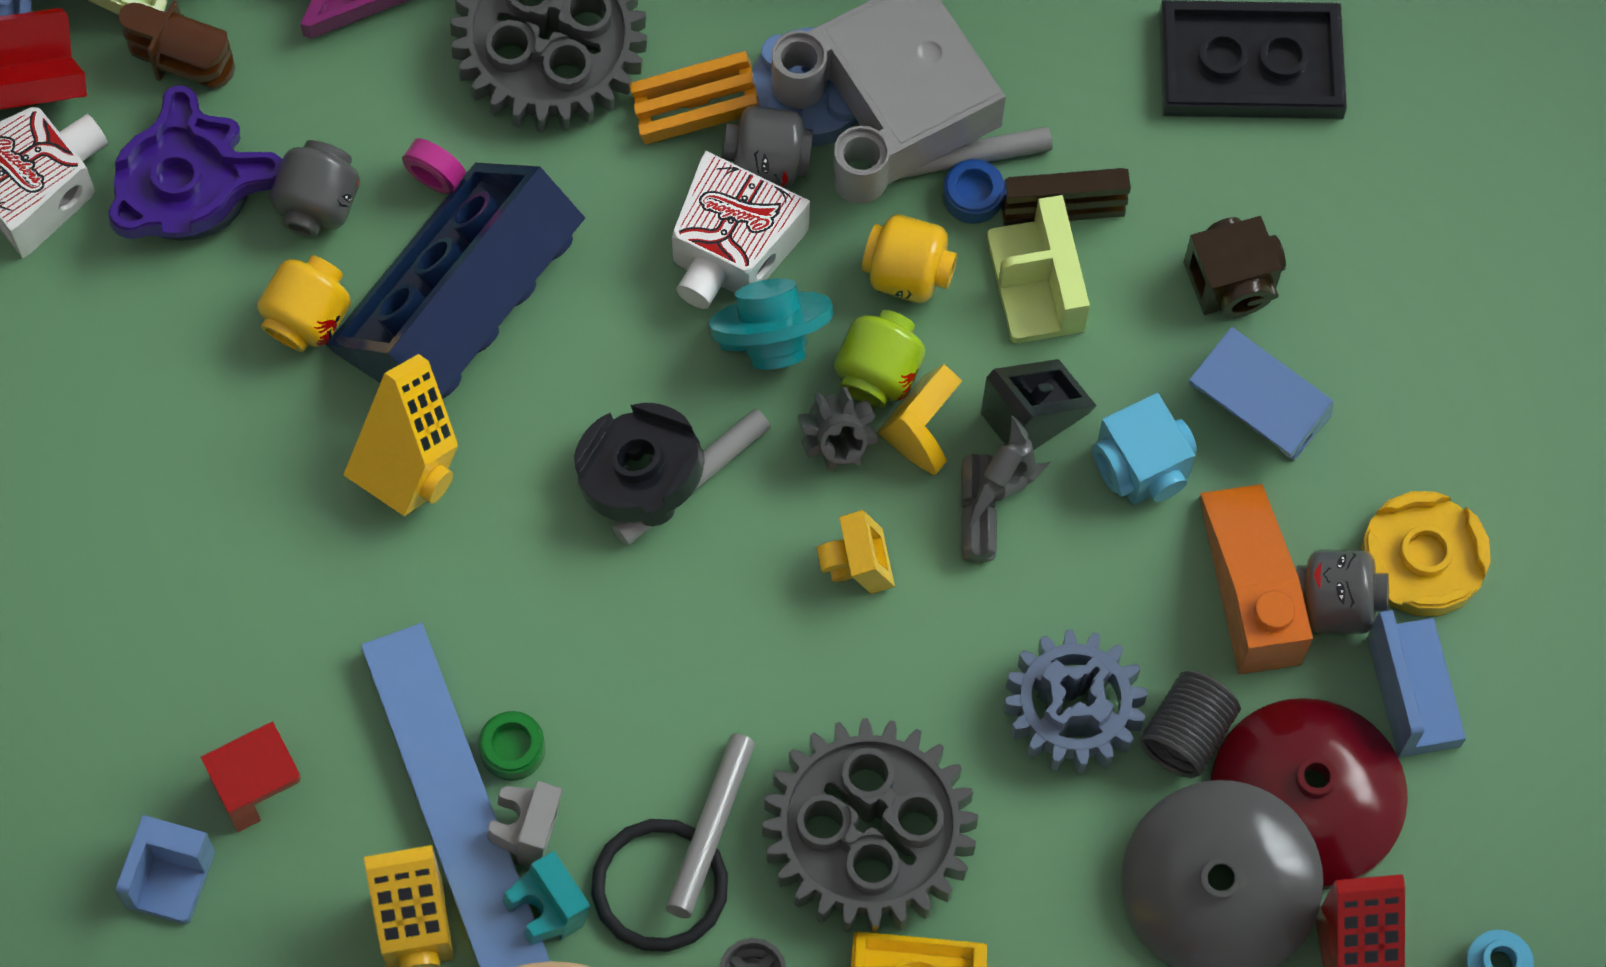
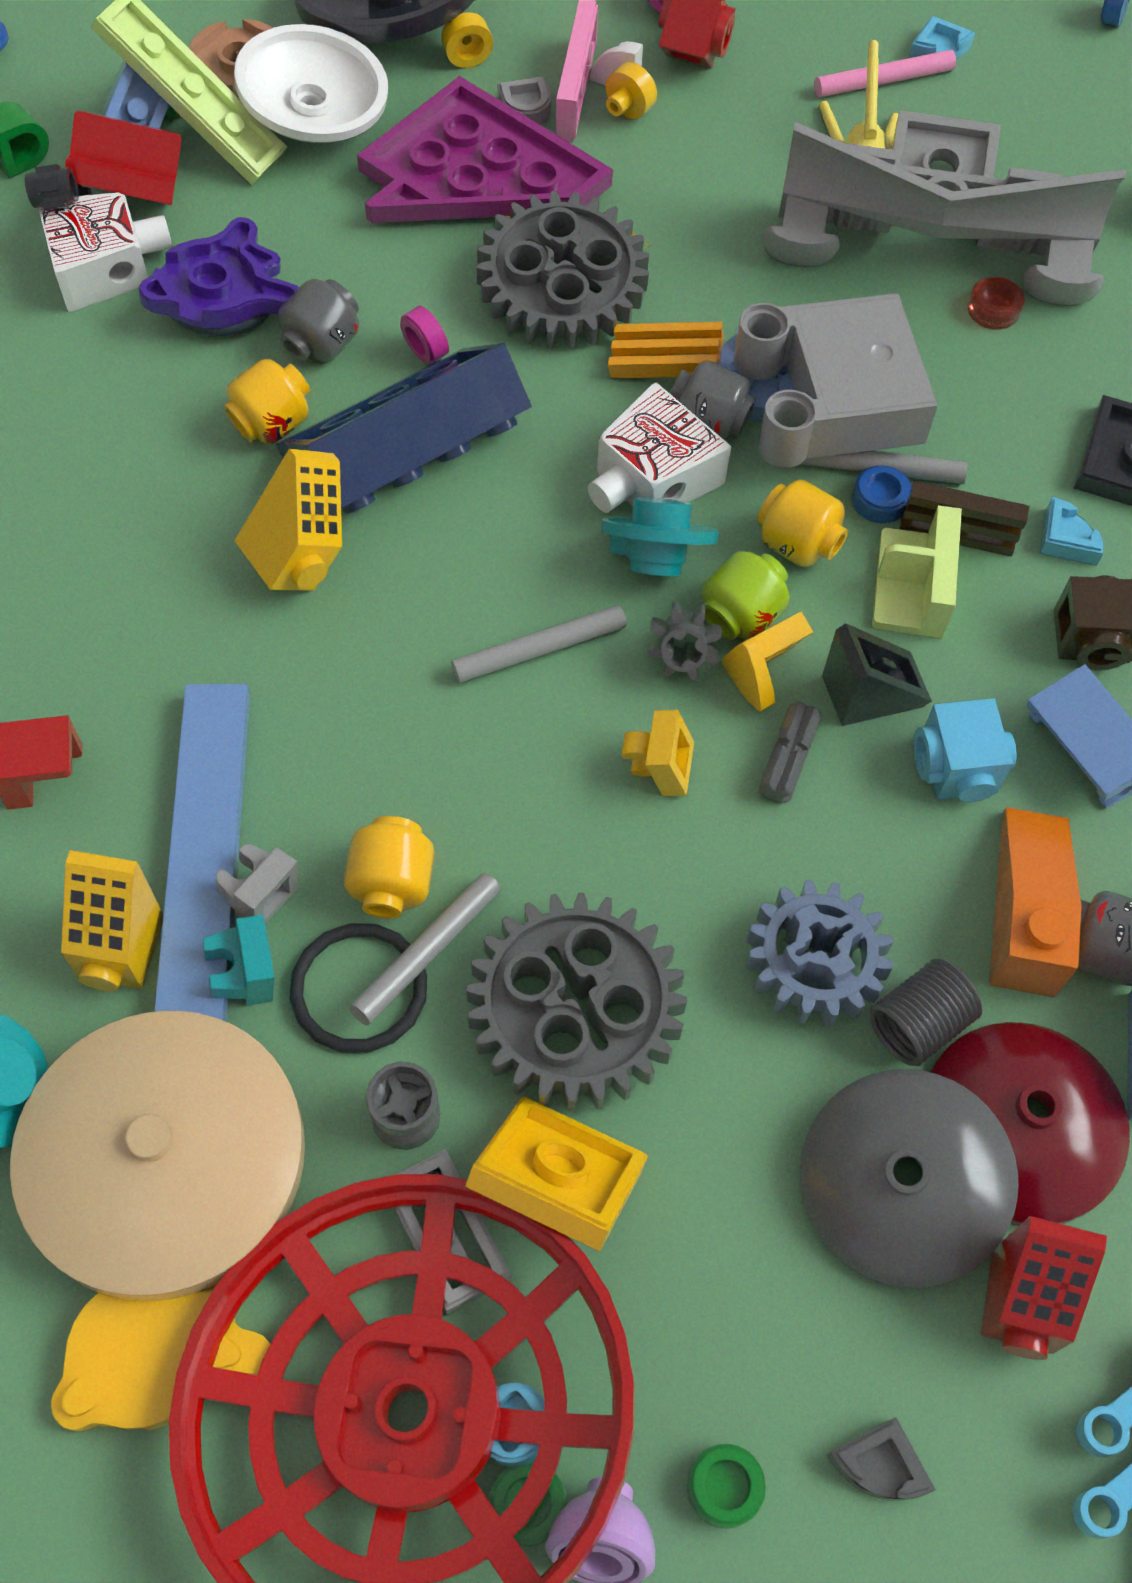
camera: 20 degrees right, 5 degrees down
reddish brown arm [118,0,235,88] -> none
green tile [478,711,545,781] -> none
black plate [574,403,705,527] -> none
dark grey piece [968,415,1050,530] -> none
none -> yellow head [343,816,435,919]
none -> medium azure tile [1040,497,1103,566]

